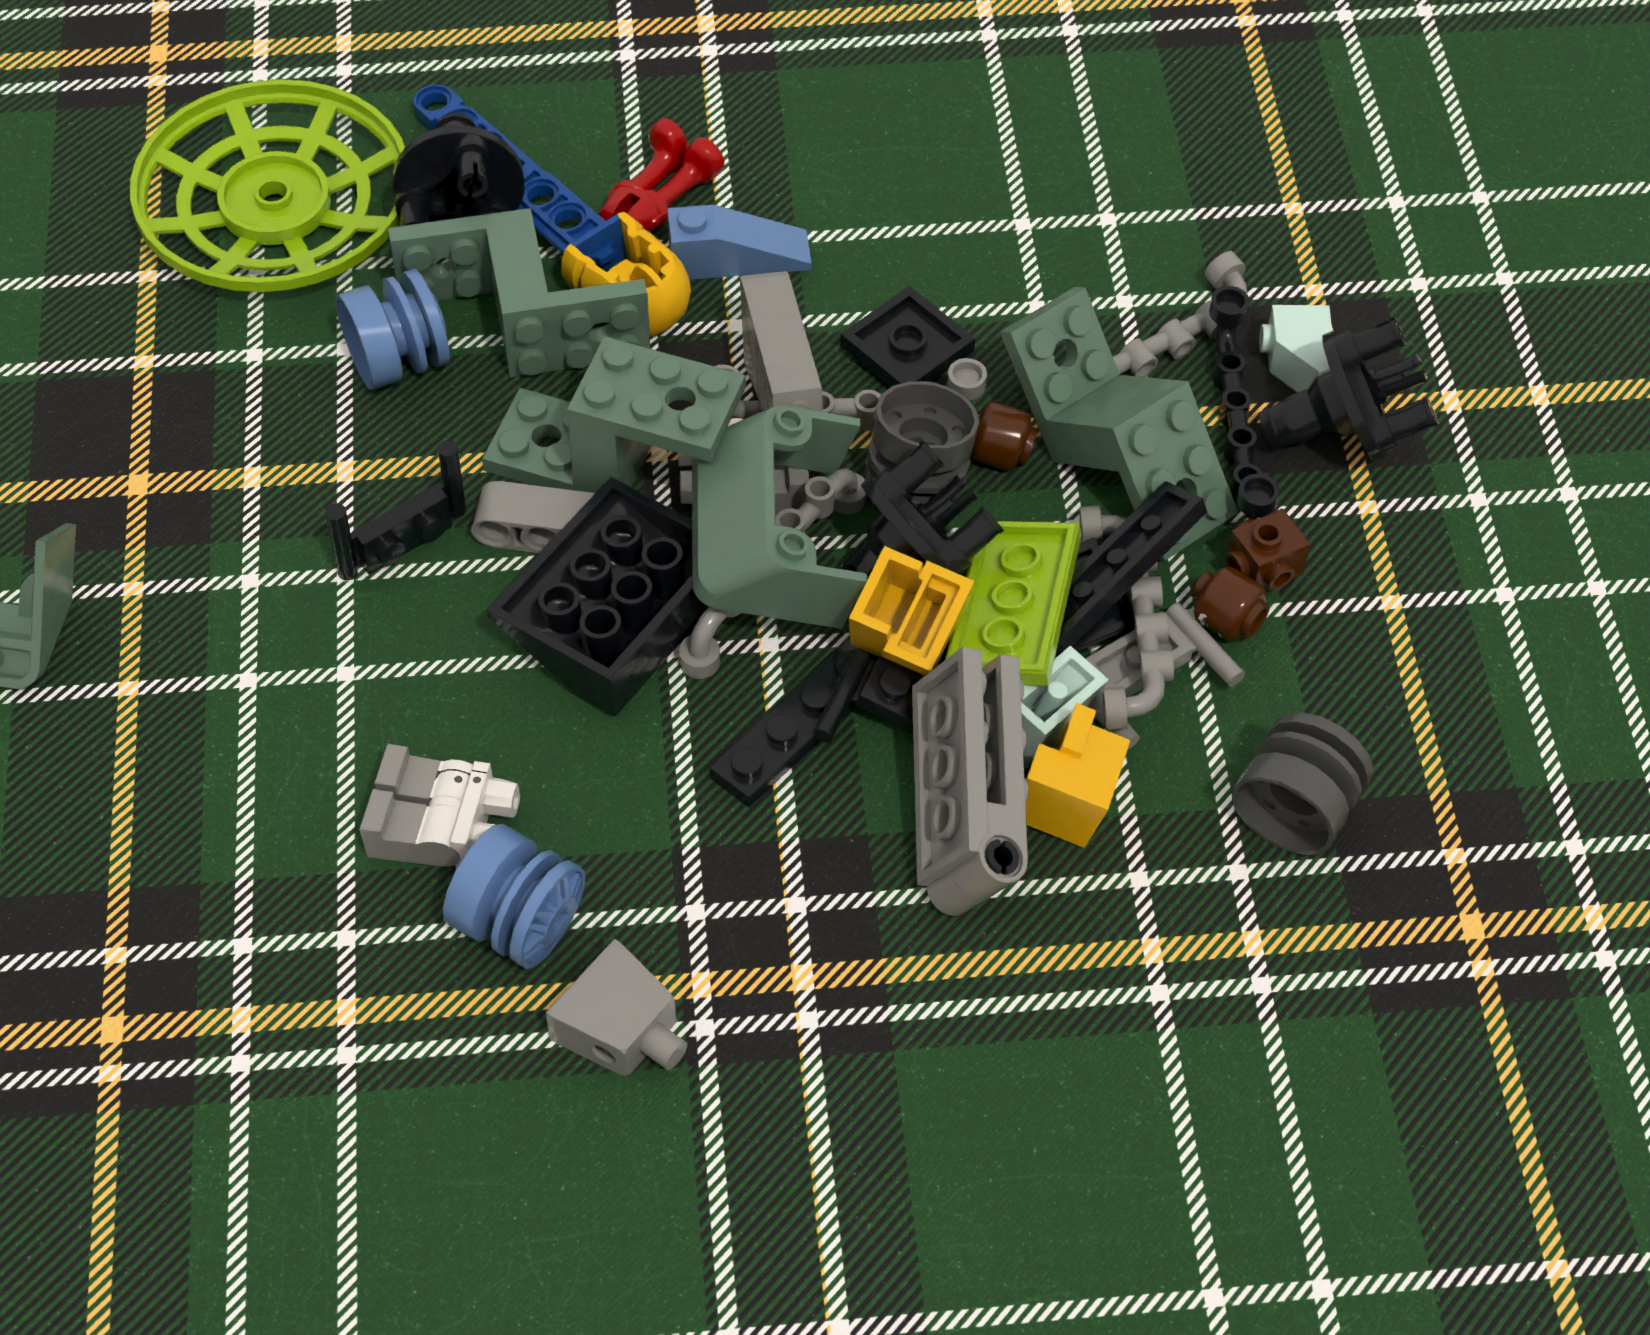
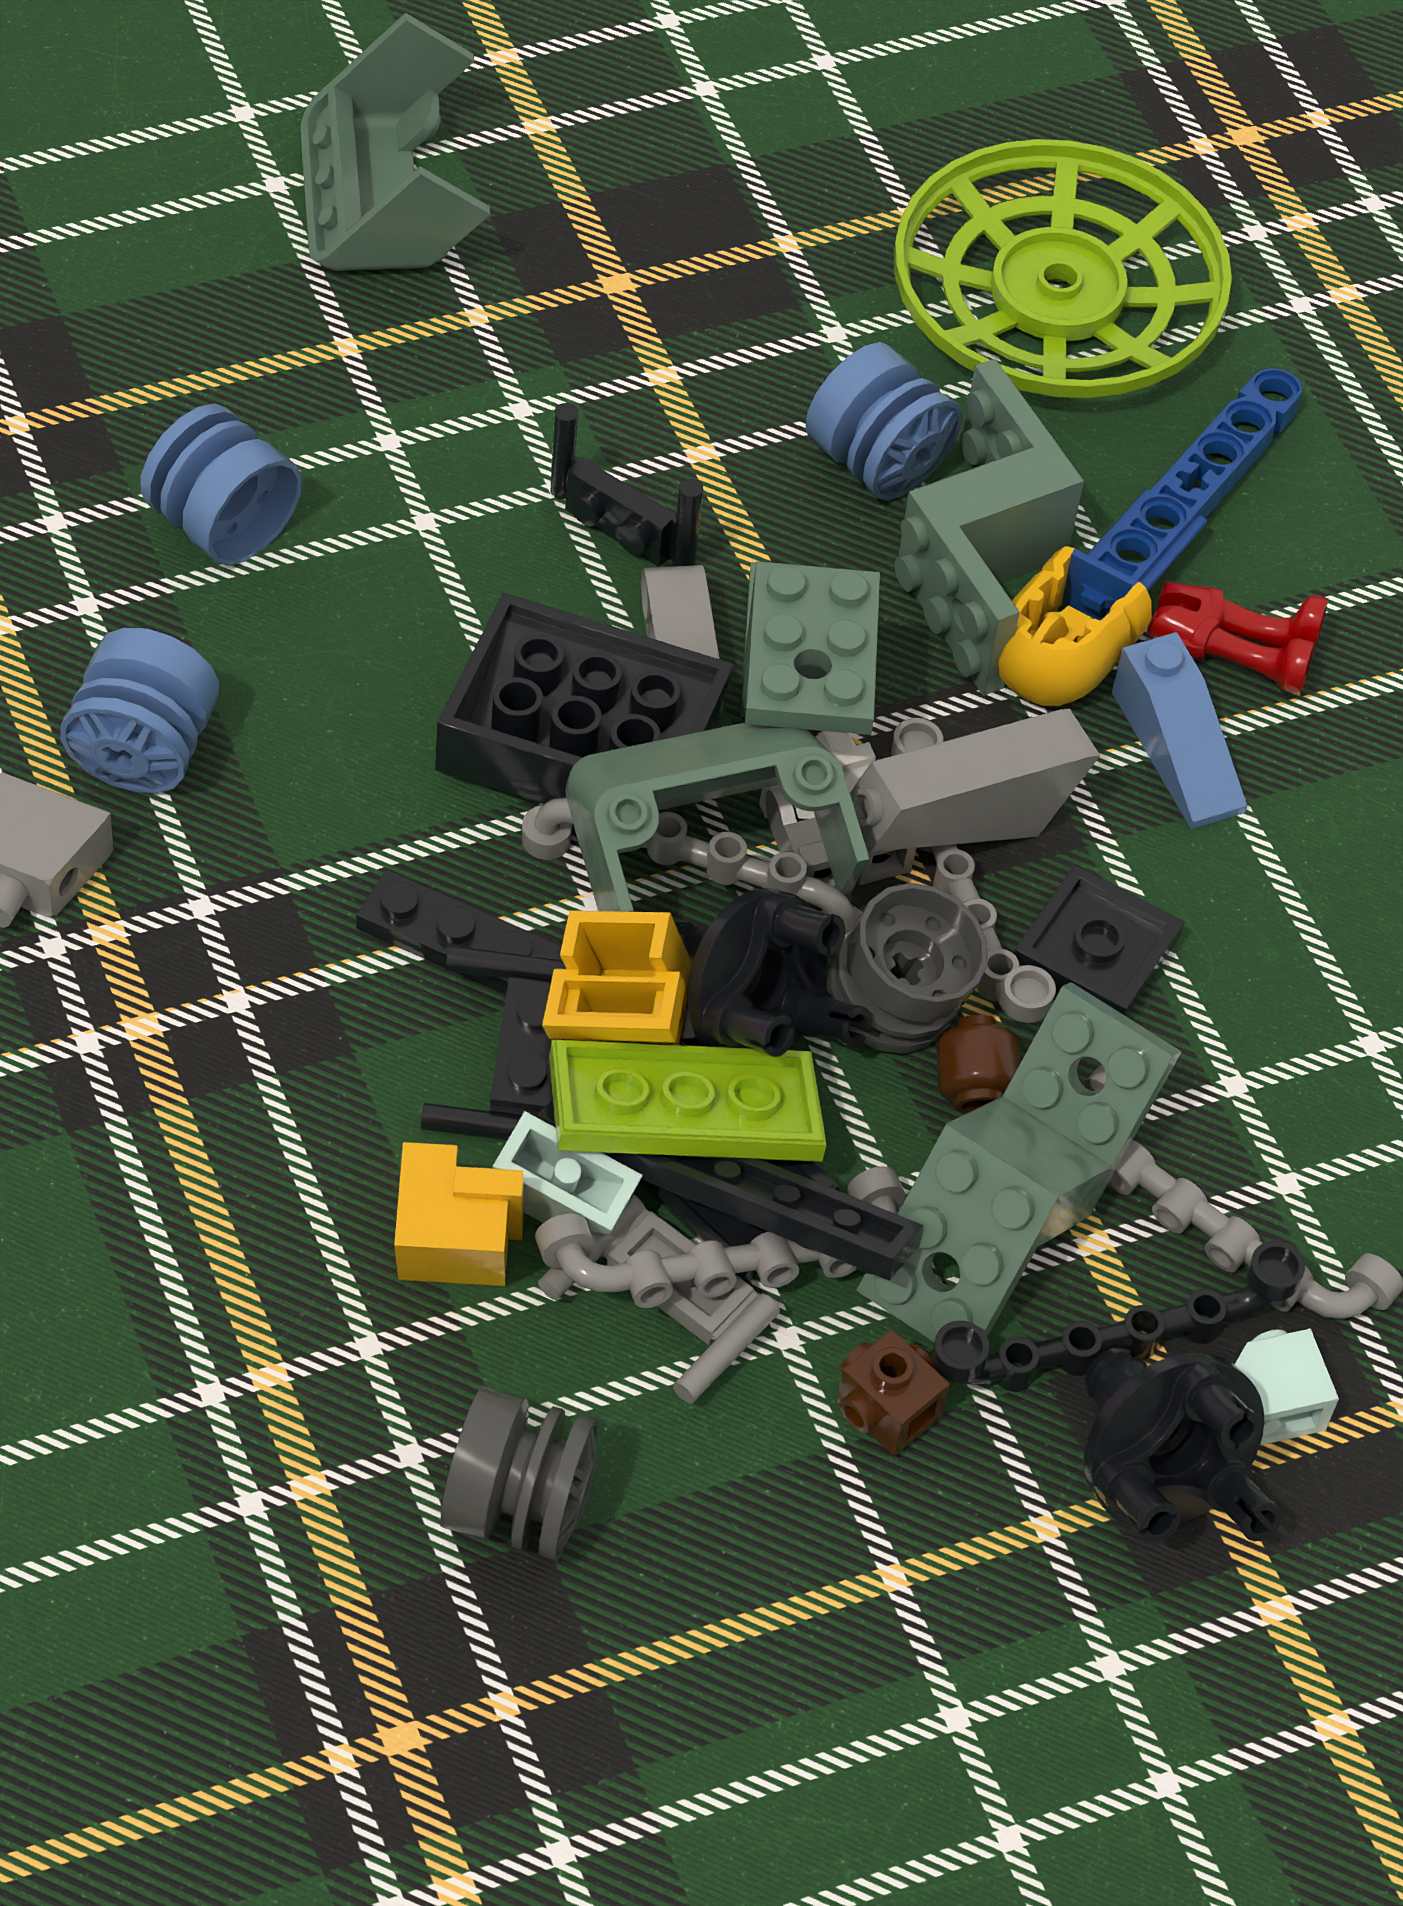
camera: 70 degrees right, 0 degrees up
hips [359,743,520,869] -> none
black piece [392,113,525,226] -> none
light grey hinge [912,647,1029,916] -> none
reddish brown head [1191,566,1270,641] -> none
none -> medium blue wheel [140,403,302,566]

